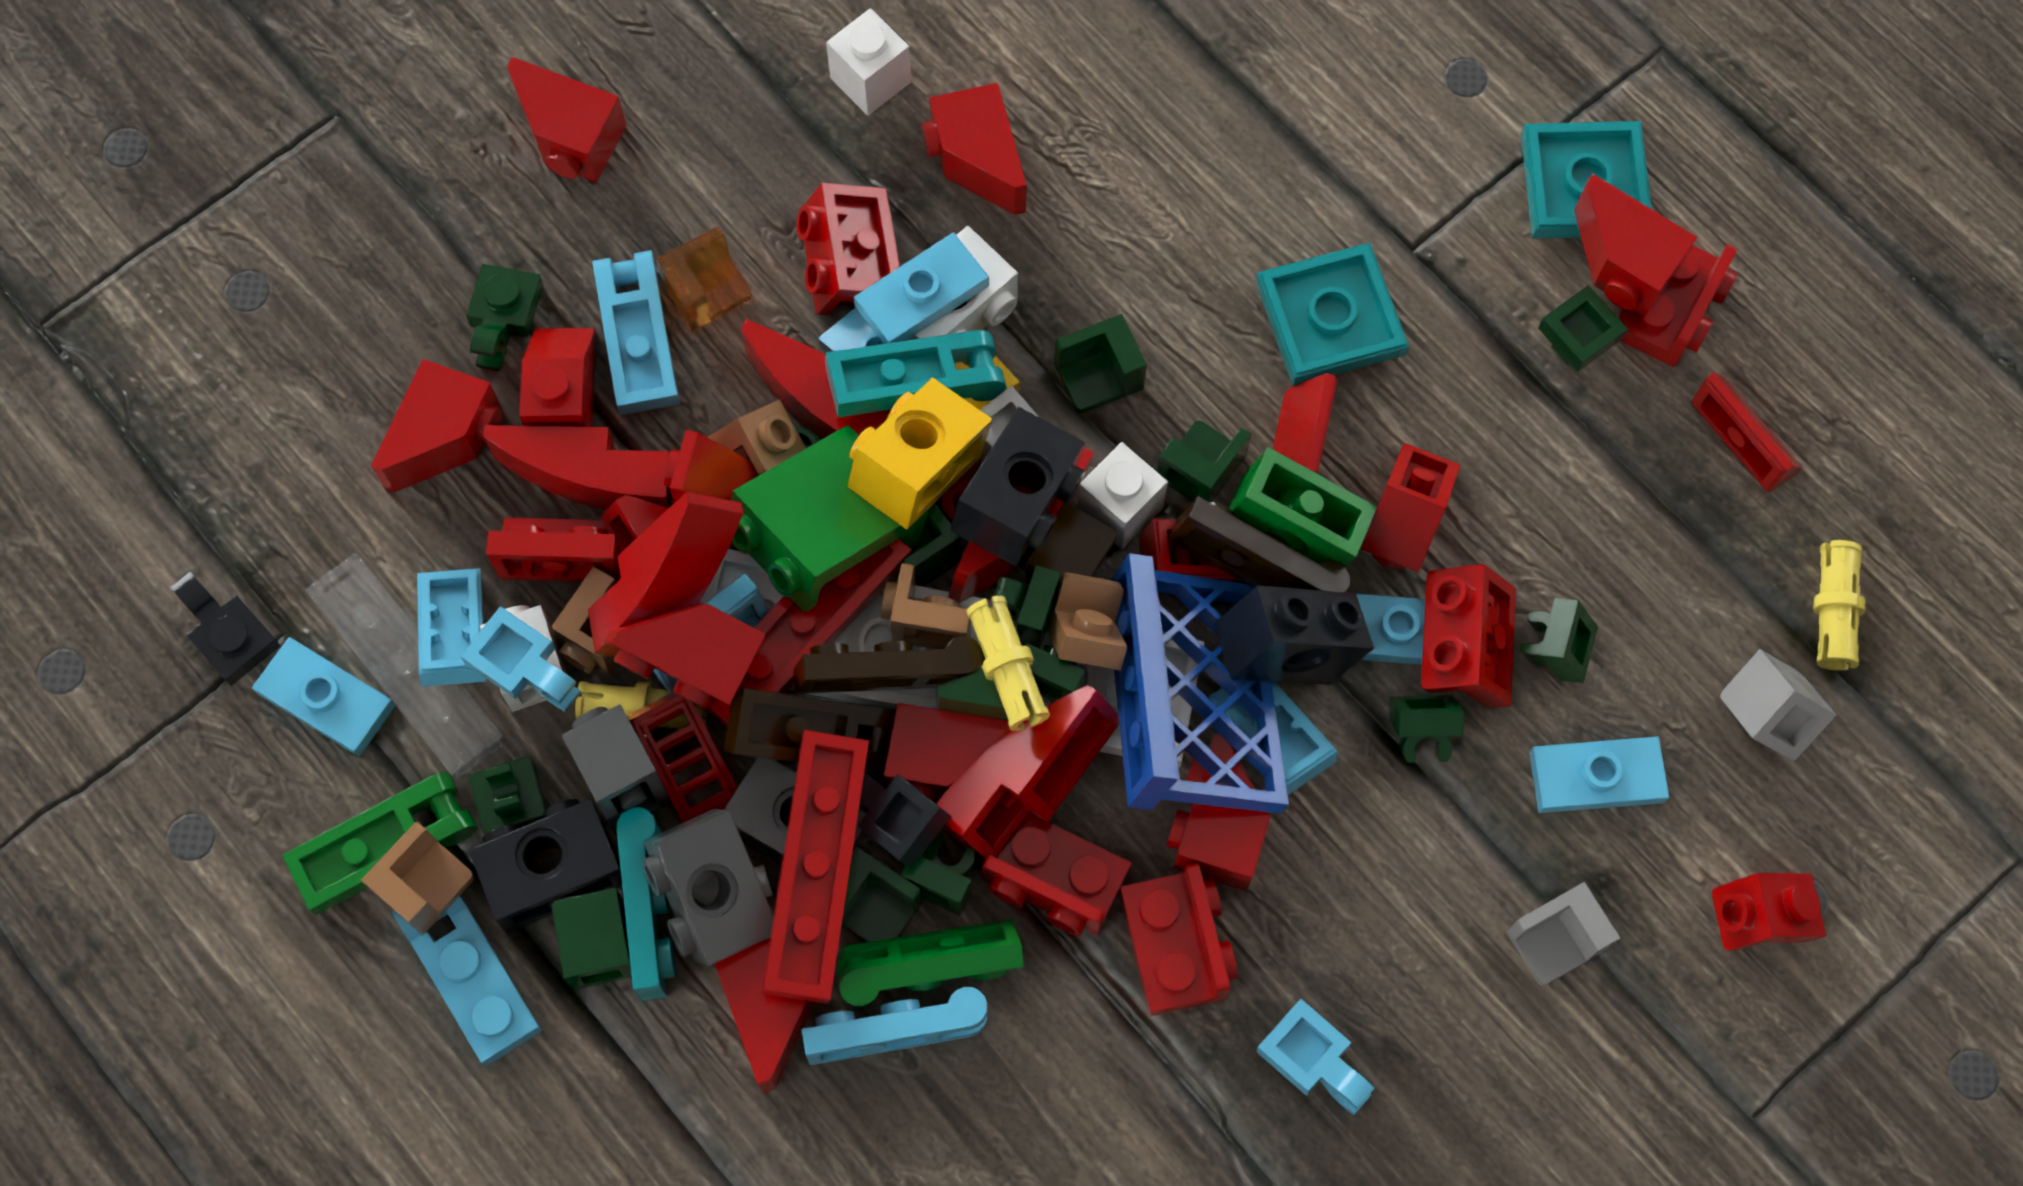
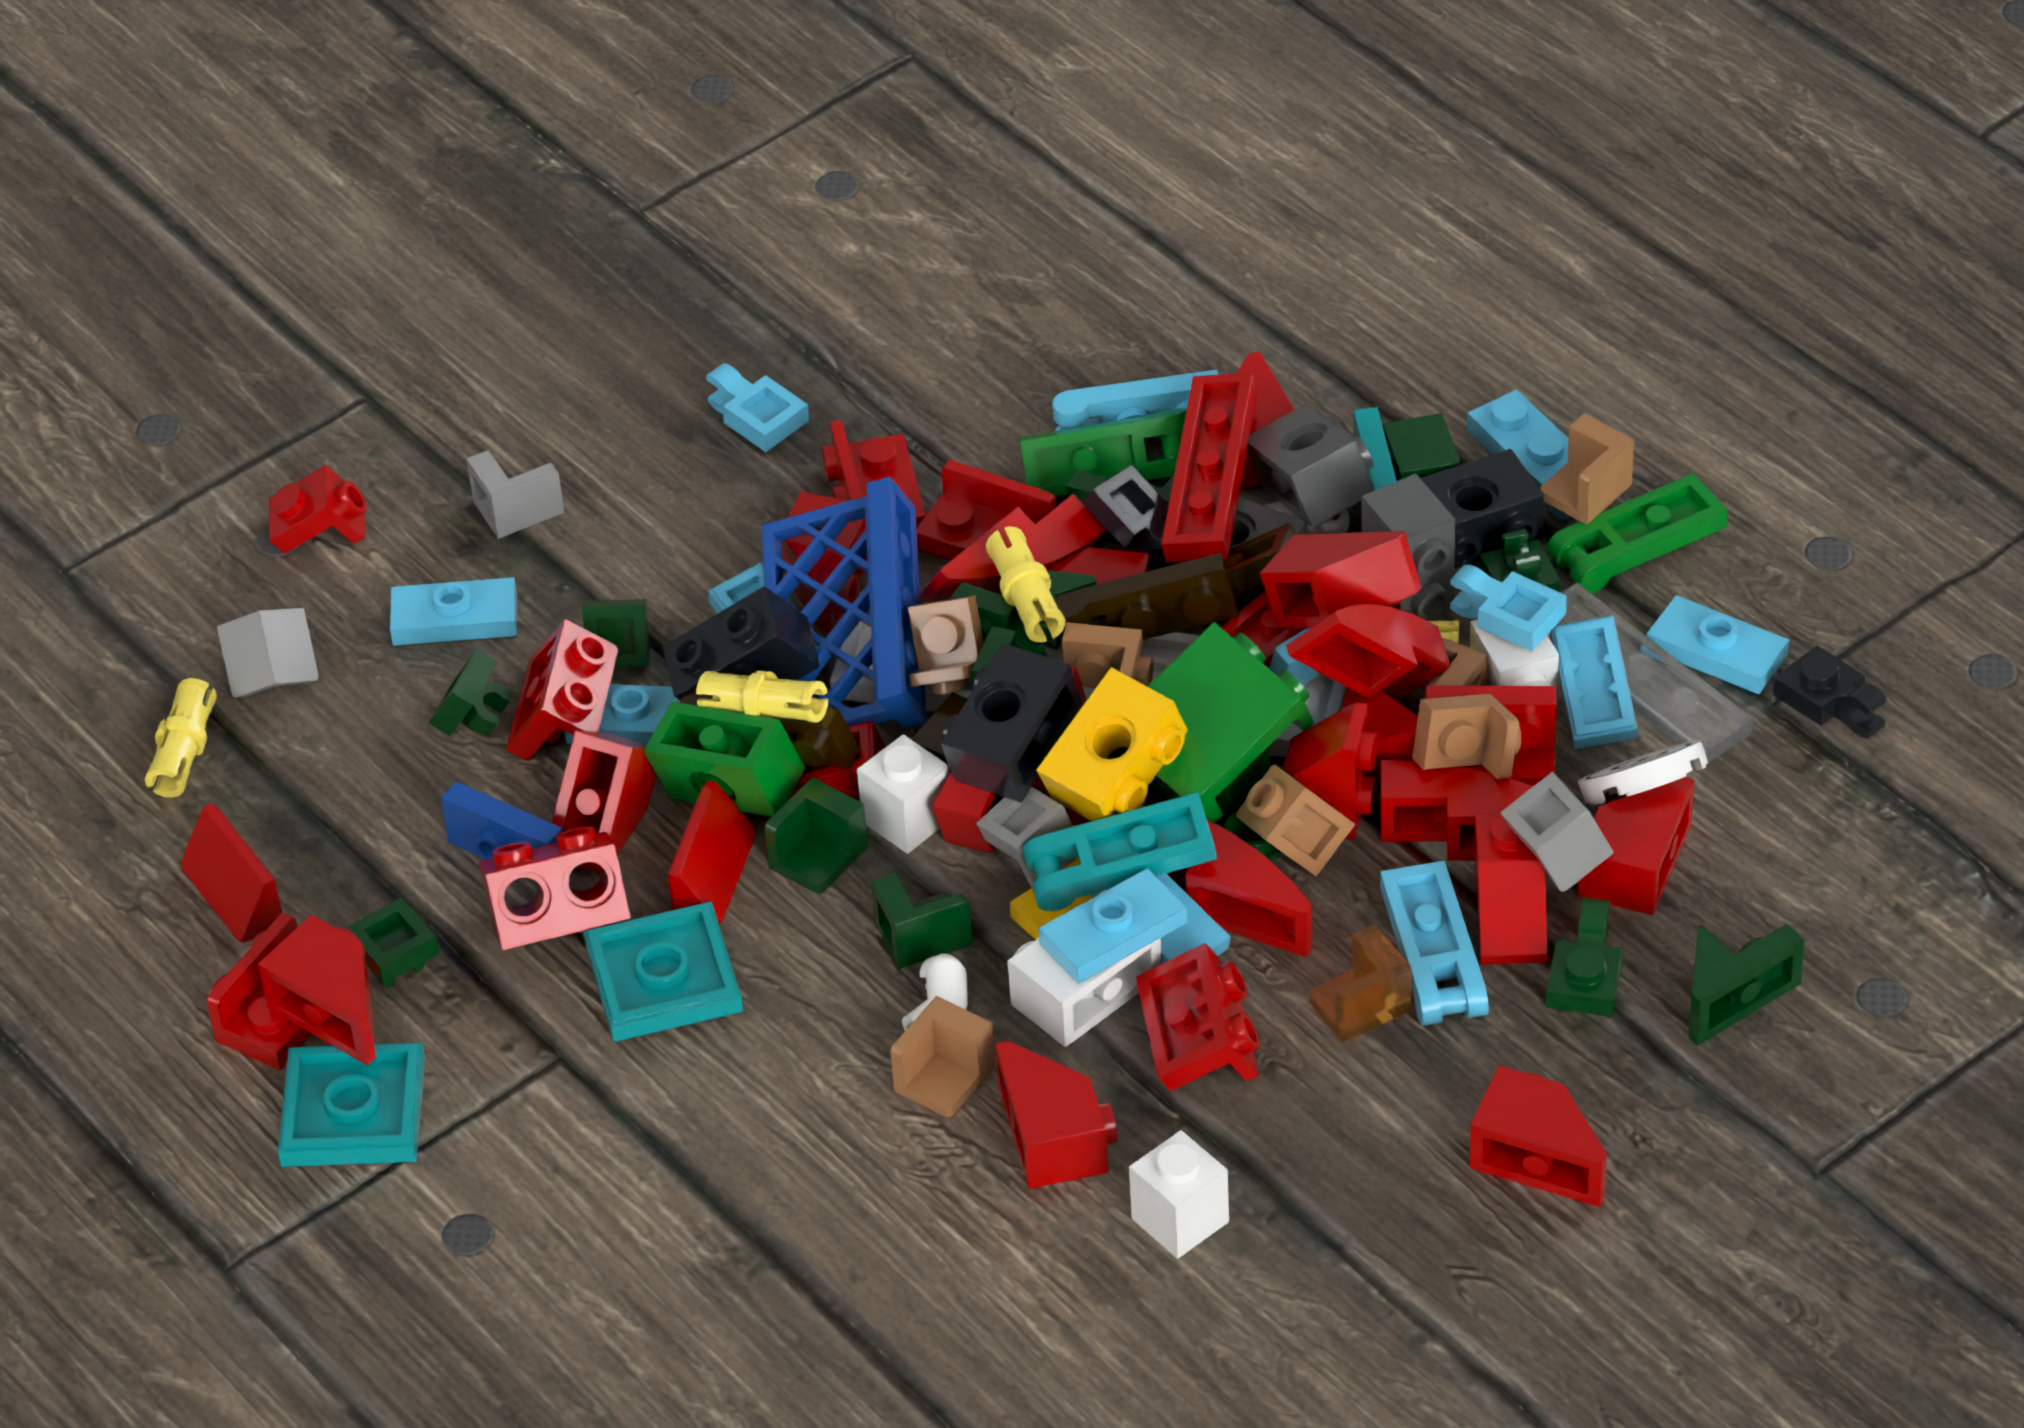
camera: 175 degrees left, 25 degrees down
none -> blue plate [441,781,563,881]
none -> brick [479,826,631,950]
none -> light yellow pin [696,670,828,723]
none -> medium nougat panel [890,996,995,1117]
none -> white arm [902,953,968,1031]
none -> medium nougat bracket [1412,694,1521,779]
none -> light grey panel [1500,772,1614,892]
none -> white tile [1578,740,1708,806]
none -> dark green slope [1688,924,1804,1046]

